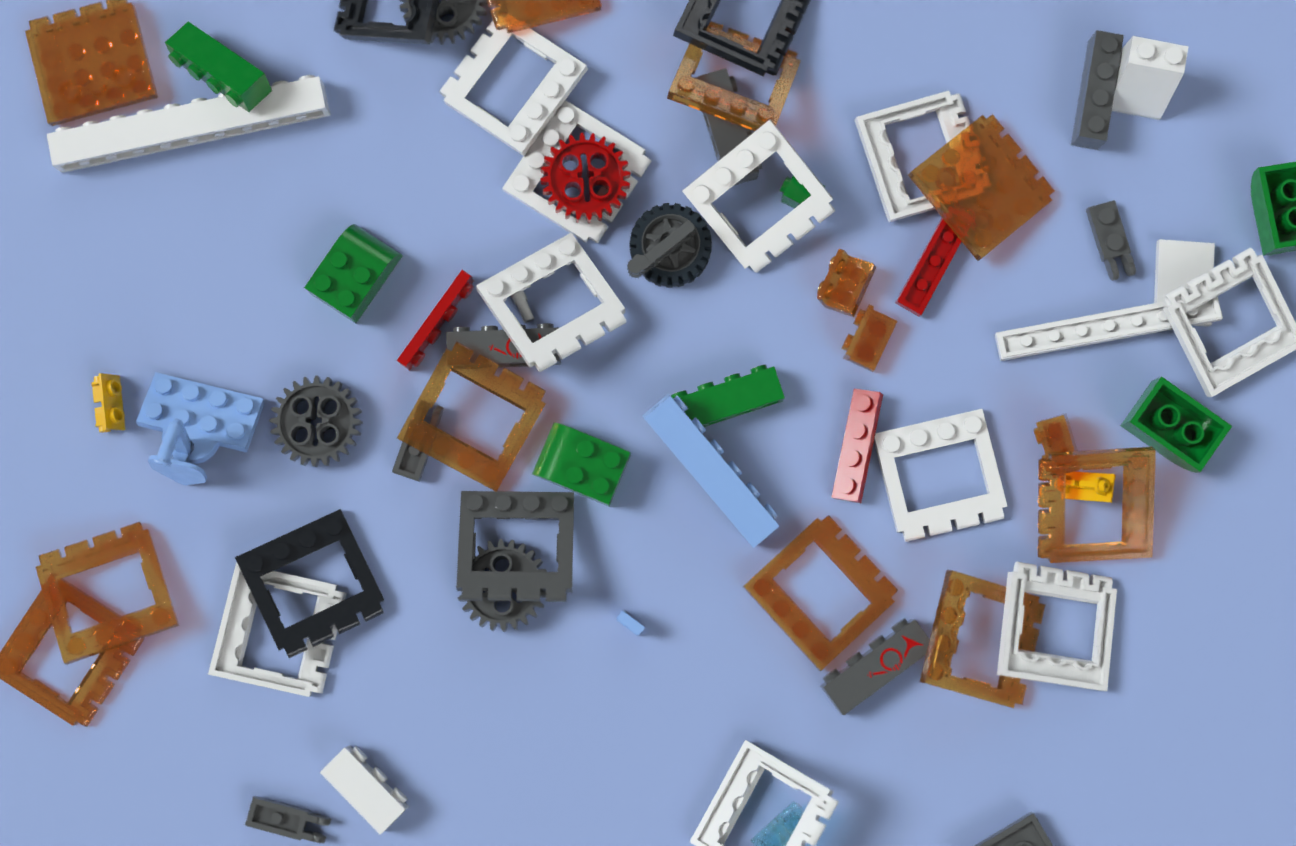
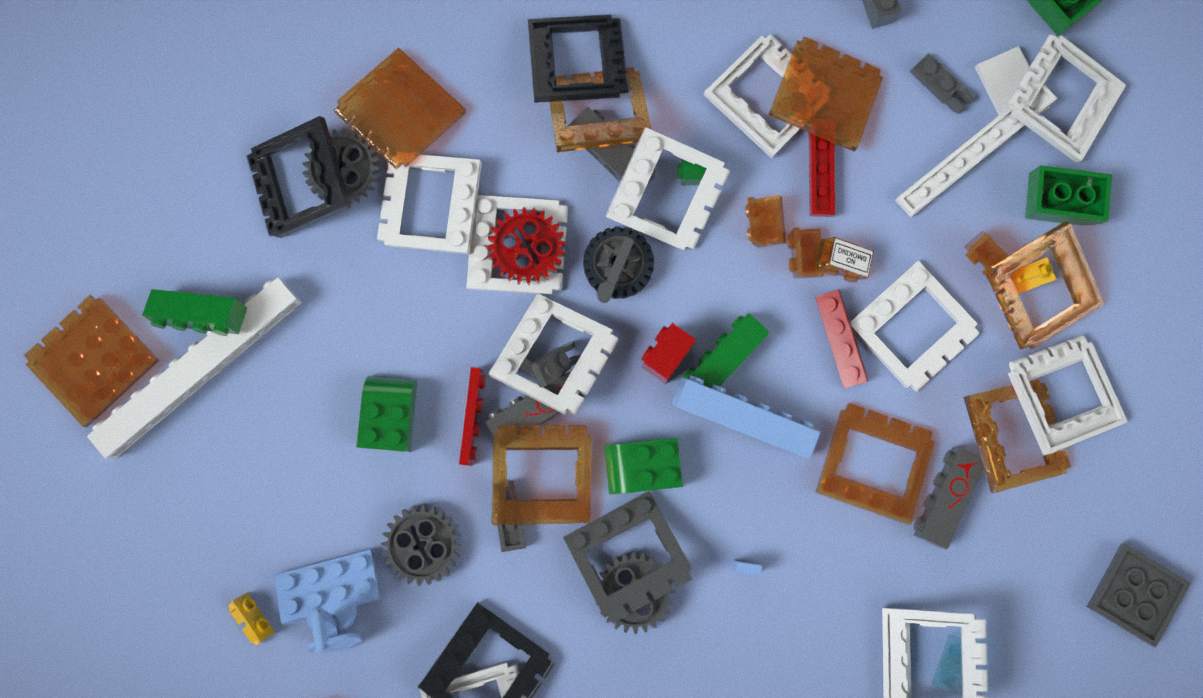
camera: 30 degrees left, 0 degrees up
none -> dark grey hinge [530,341,580,387]
none -> red piece [641,323,696,384]
none -> brick [815,237,874,283]

